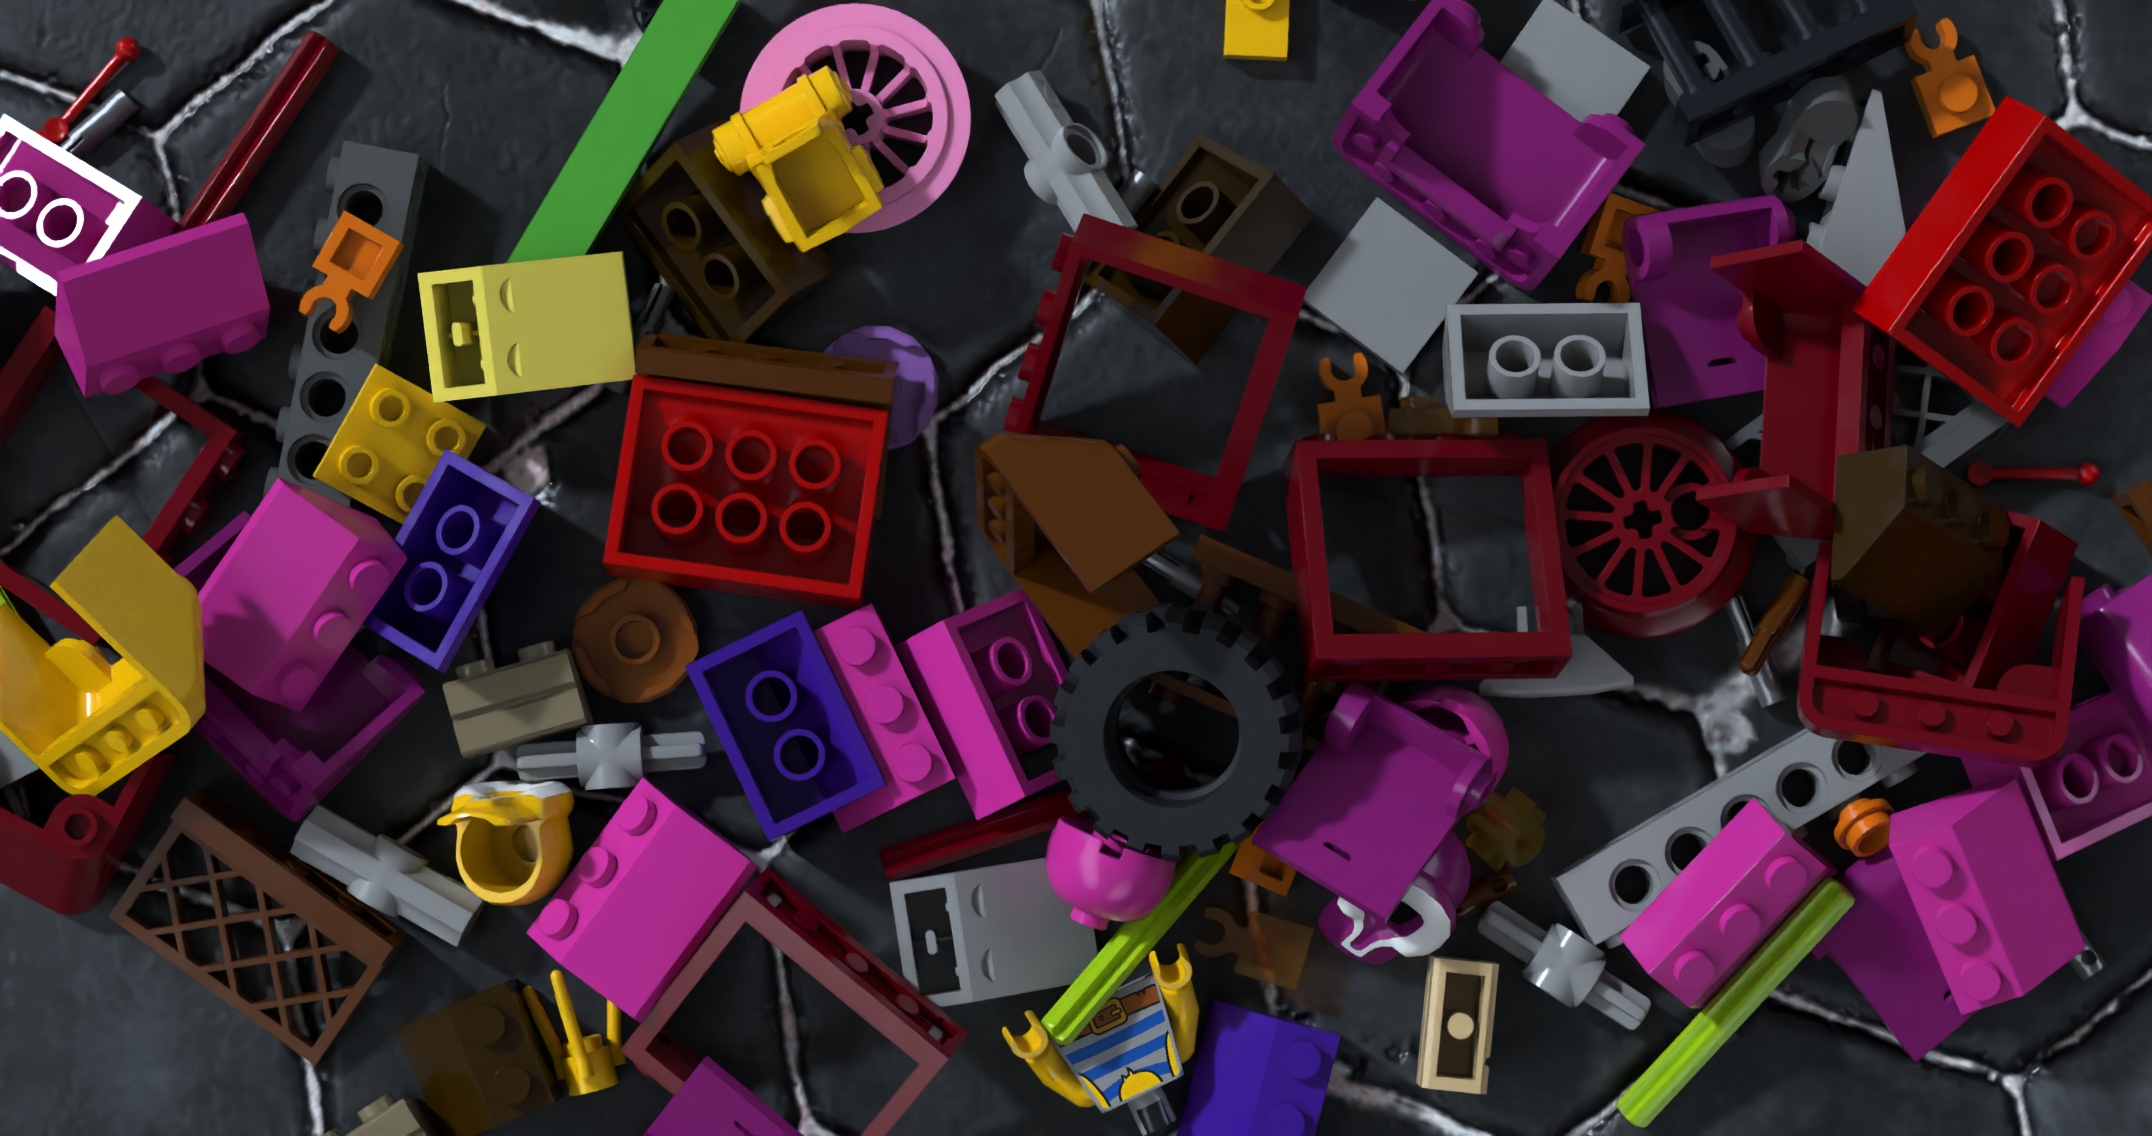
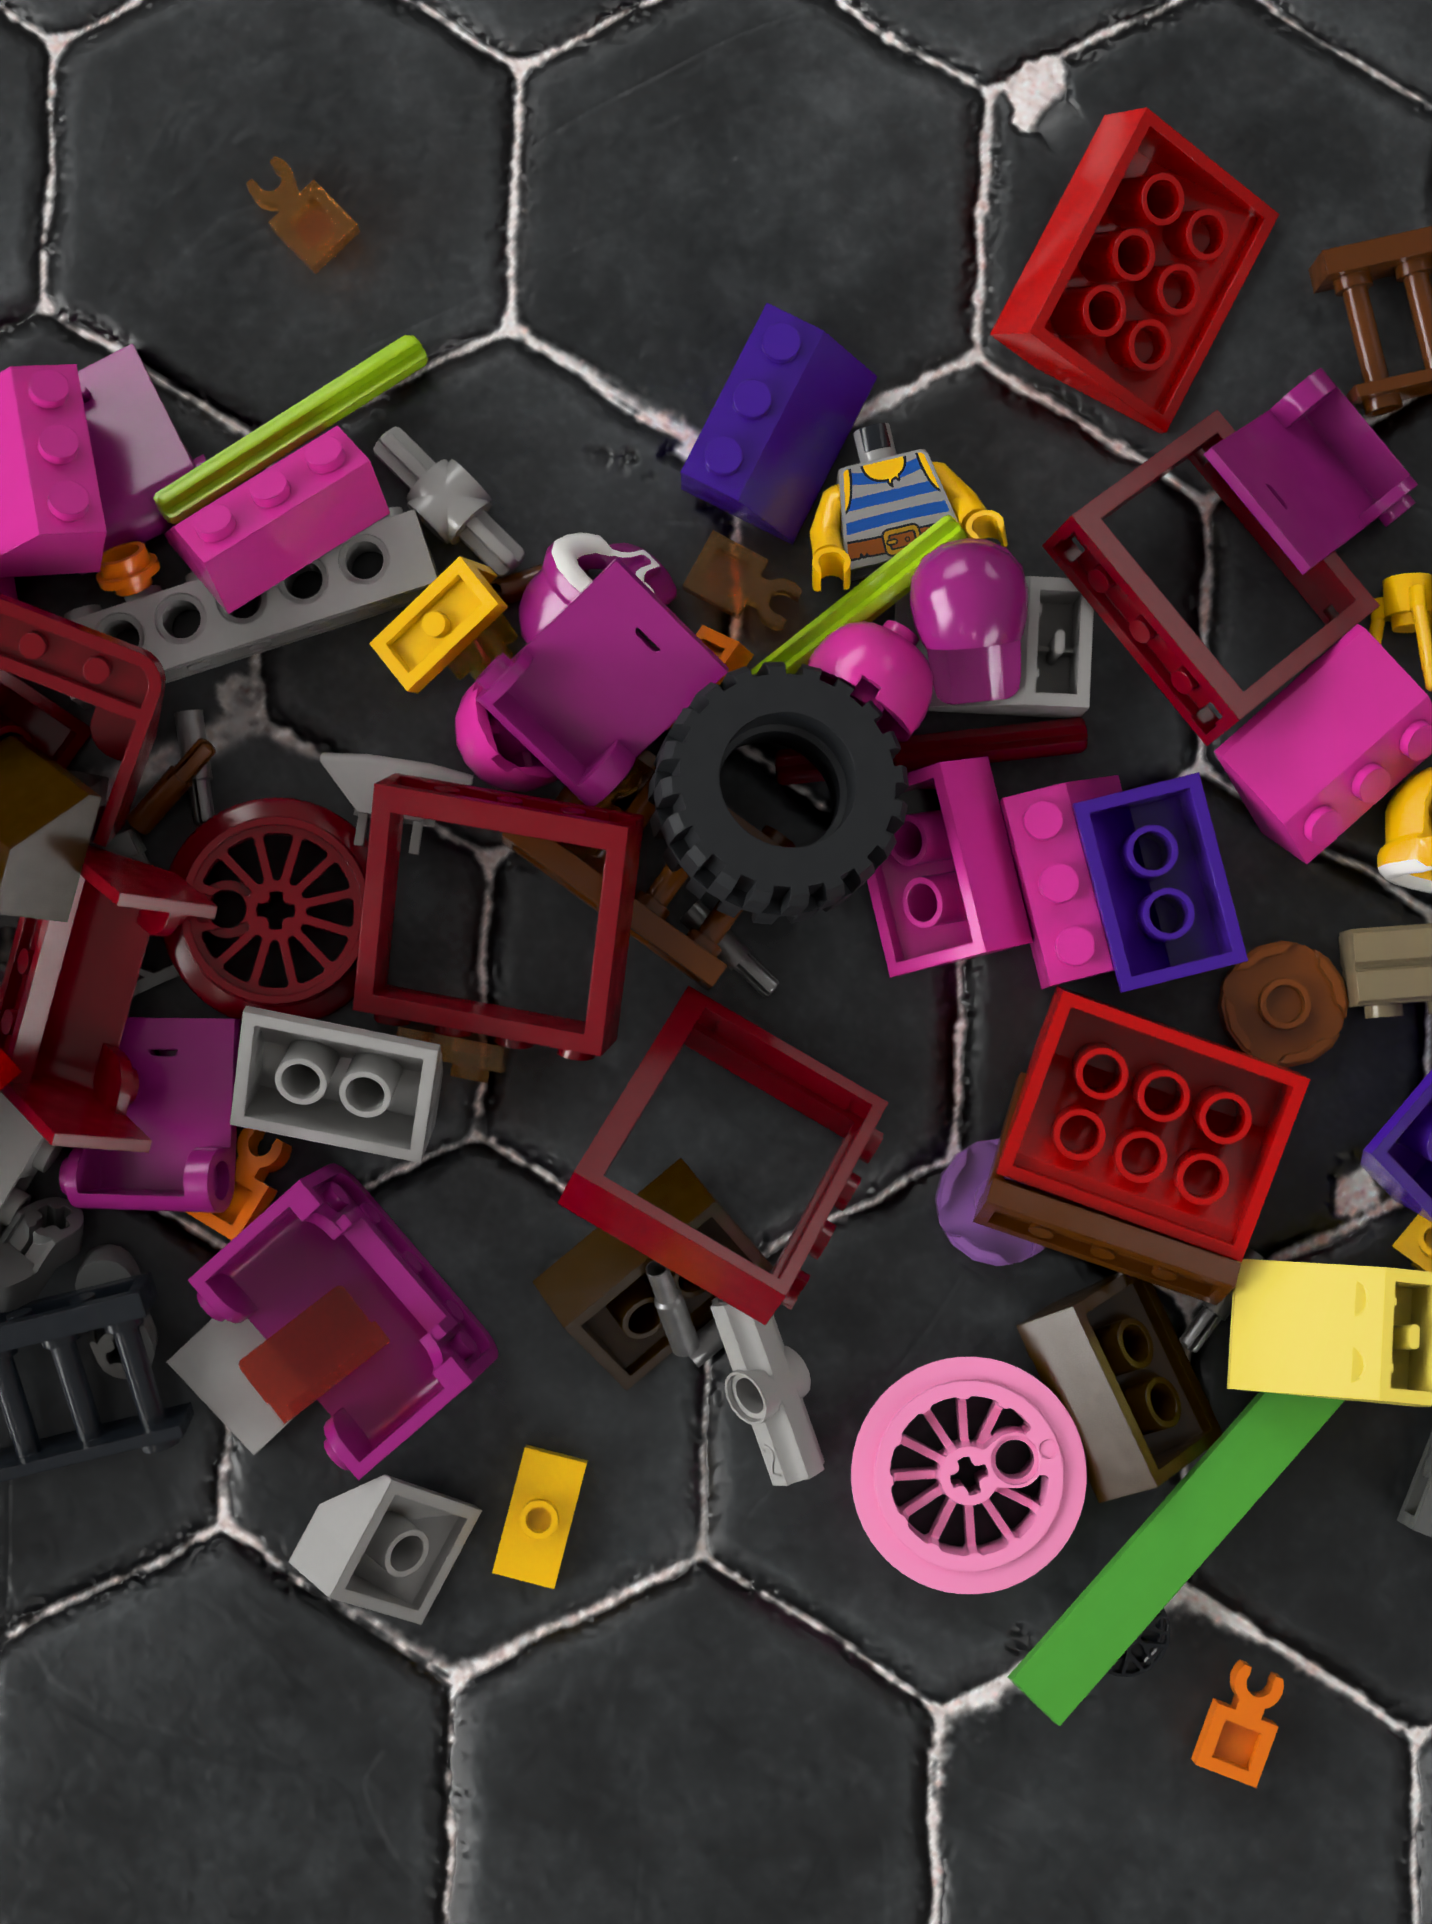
camera: 170 degrees left, 0 degrees up
light grey axle [516,722,707,790] -> none
yellow piece [712,65,884,252] -> none
reddish brown windscreen [975,432,1180,660] -> none
light grey tile [1303,197,1478,376] -> none
orange plate [1316,352,1386,440] -> none
tan brick [1416,955,1499,1094] -> none
none -> clear red panel [238,1285,391,1426]
none -> yellow panel [369,556,508,694]
none -> flat silver pin [645,1260,700,1357]
none -> magenta piece [910,539,1028,705]

